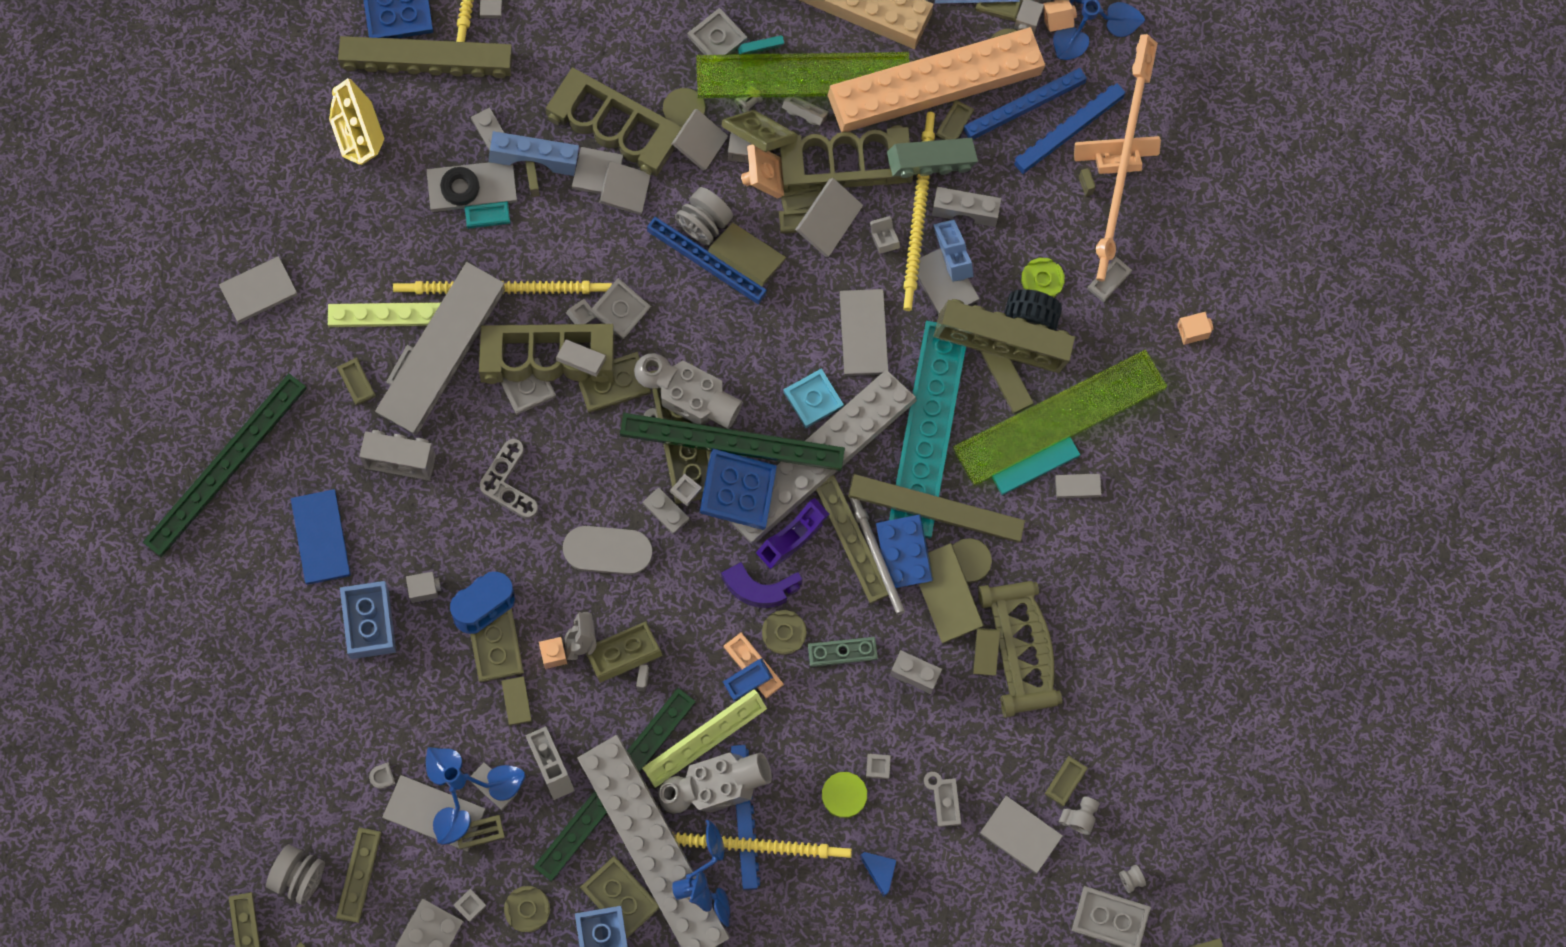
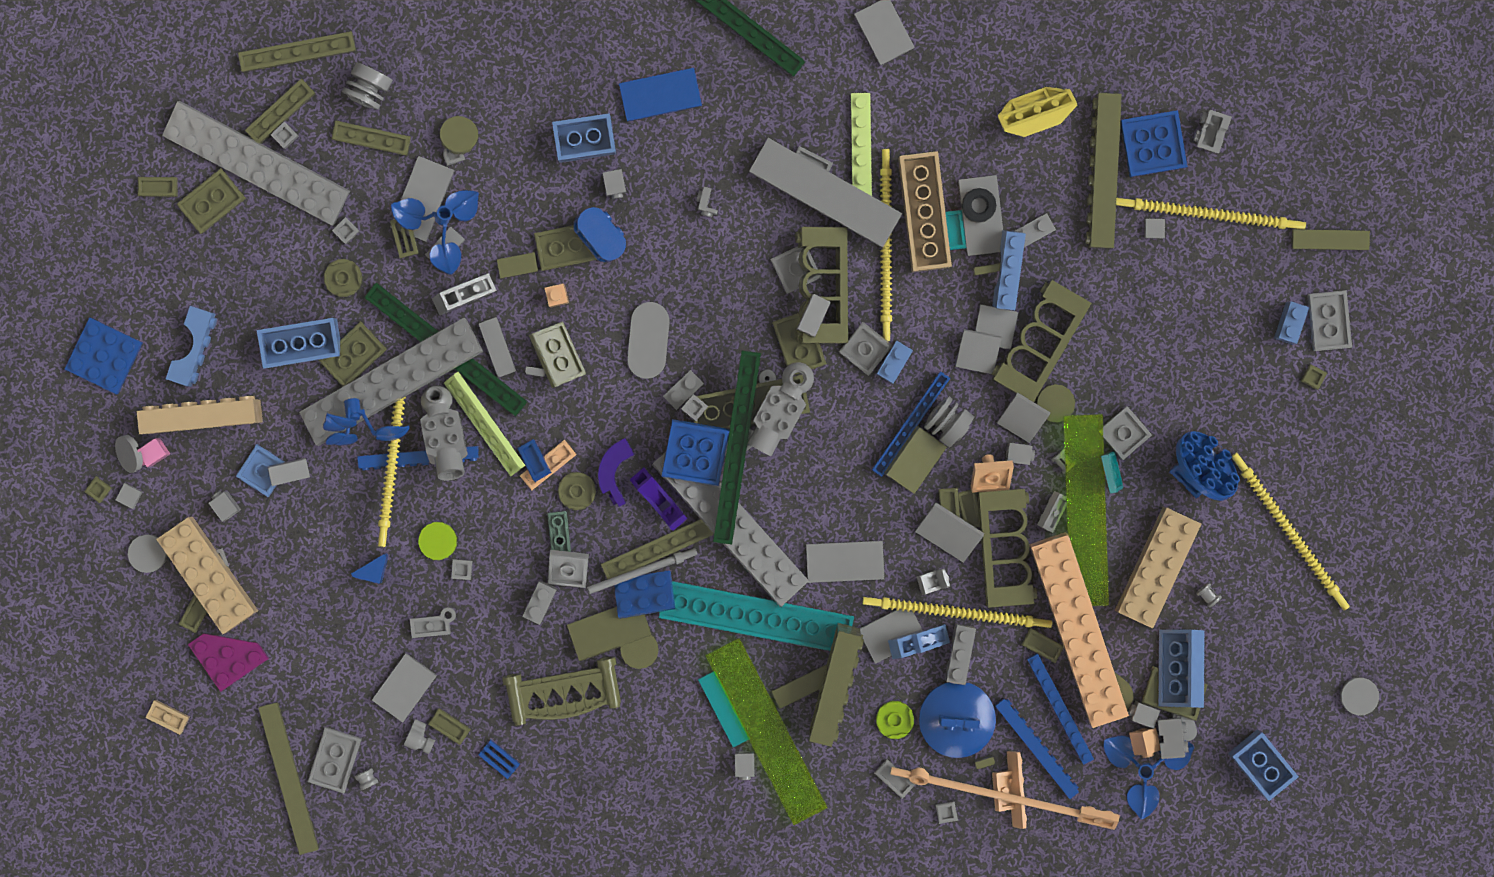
camera: 95 degrees right, 15 degrees up
olive tile [337,357,376,406] -> none
light grey brick [359,430,436,481] -> none
light grey beam [480,439,538,519] -> none
light grey cylinder [564,612,597,660] -> none
light grey plate [566,299,596,324] -> none
olive tile [722,109,798,152] -> none
medium azure plate [783,368,844,428] -> none
olive tile [848,474,1025,543] -> none
sand green brick [887,138,978,178] -> none
olive tile [973,628,1000,676] -> none
black wheel [1004,289,1062,331] -> none
light grey tile [1055,474,1101,498] -> none
light nougat brick [1177,312,1213,345] -> none
none -> olive tile [440,116,478,154]
none -> blue tile [478,740,520,779]
none -> light grey tile [479,317,516,378]
none -> light grey tile [547,550,589,588]
none -> light grey bracket [697,187,718,218]
none -> light grey brick [735,751,755,780]
none -> medium blue brick [876,341,913,384]
none -> tan brick [898,151,952,272]
none -> blue bracket [919,682,996,758]
none -> light grey tile [935,801,958,824]

